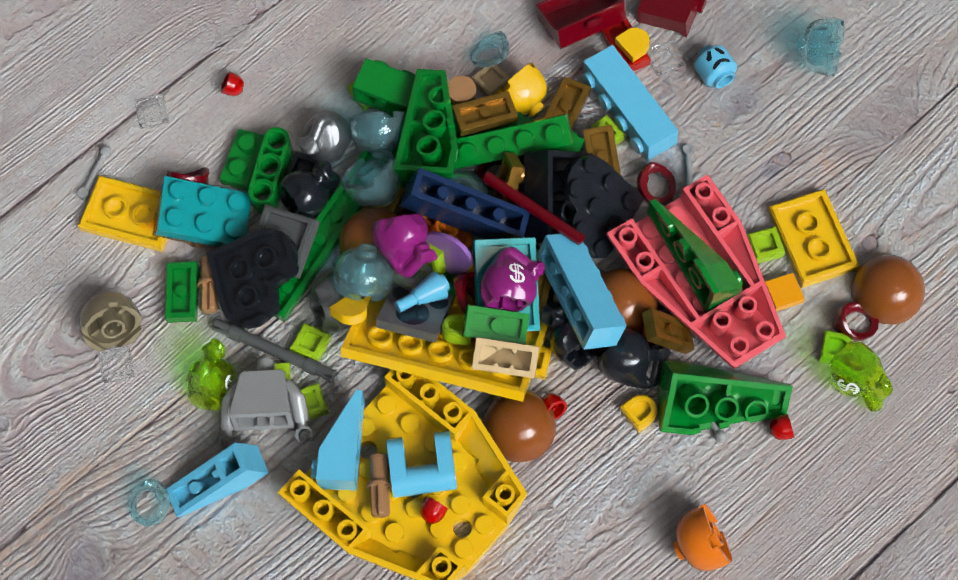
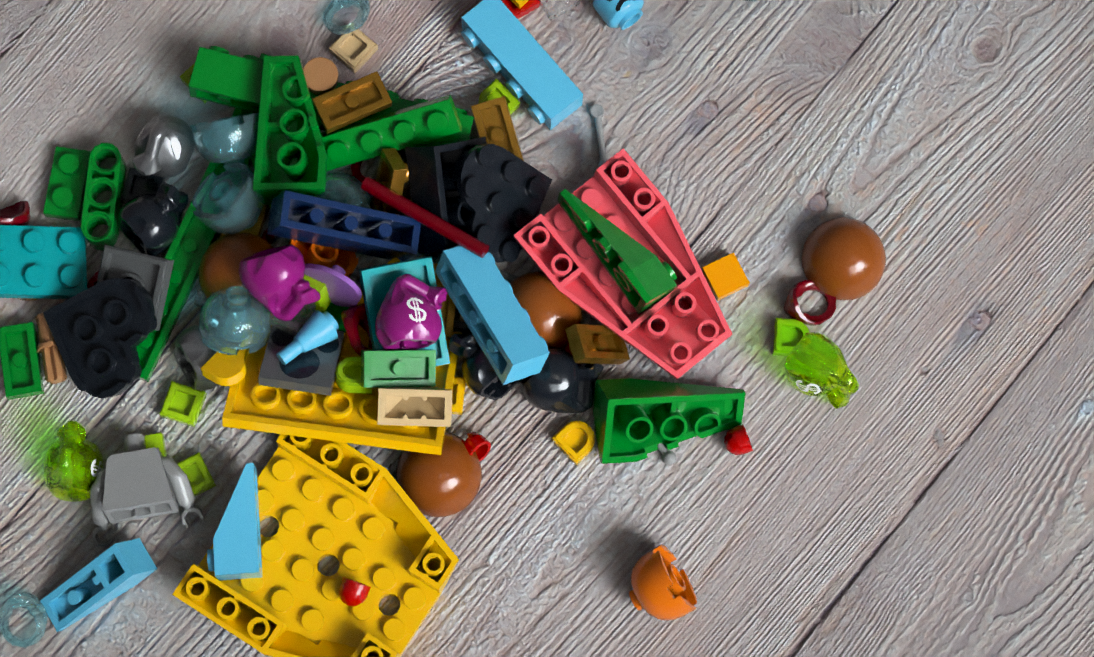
camera: 15 degrees left, 10 degrees up
dark grey piece [212,318,337,382] -> none
red hinge [220,71,244,97] -> none
medium nougat axle [367,453,392,518] -> none
medium azure connector [386,431,457,498] -> none
yellow cylinder [495,62,547,118] -> none
pearl gold plate [544,76,591,131] -> none
dark red piece [636,162,676,205] -> none
lime tile [747,226,785,264] -> none
yellow tile [768,189,860,288] -> none

